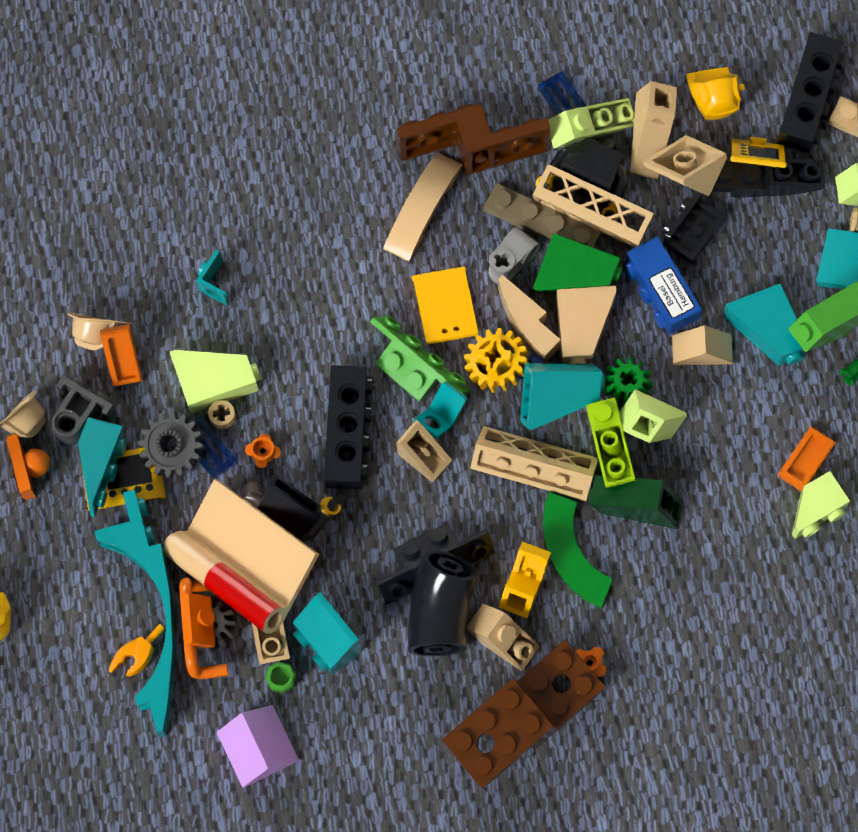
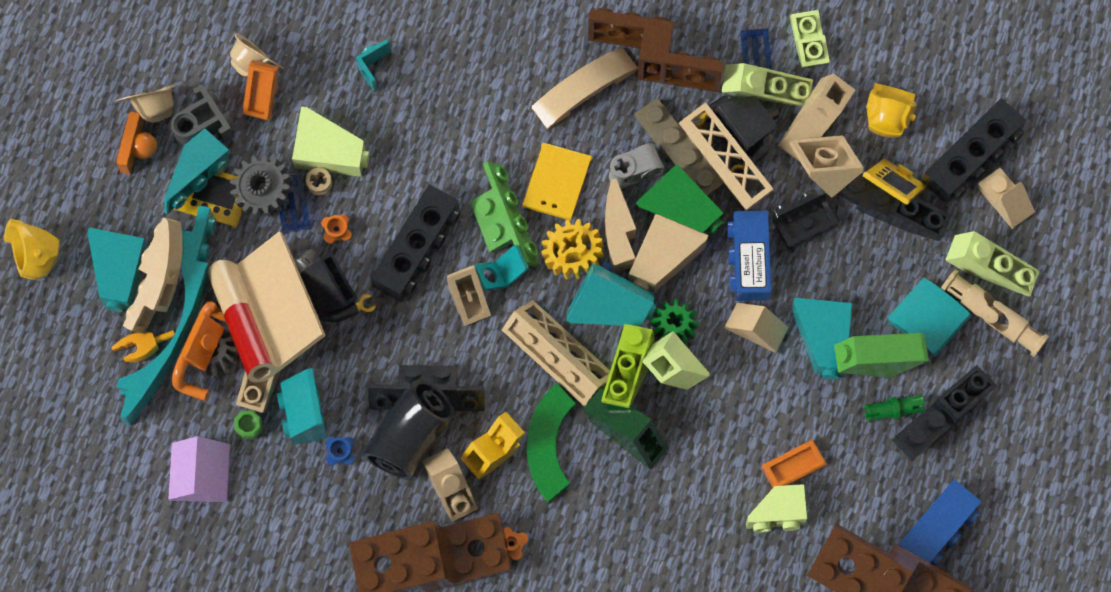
camera: 25 degrees right, 0 degrees up
none -> teal slope [87,228,148,312]
none -> tan slope [123,217,183,332]
none -> blue plate [325,437,354,466]
none -> yellowish green slope [790,10,830,68]

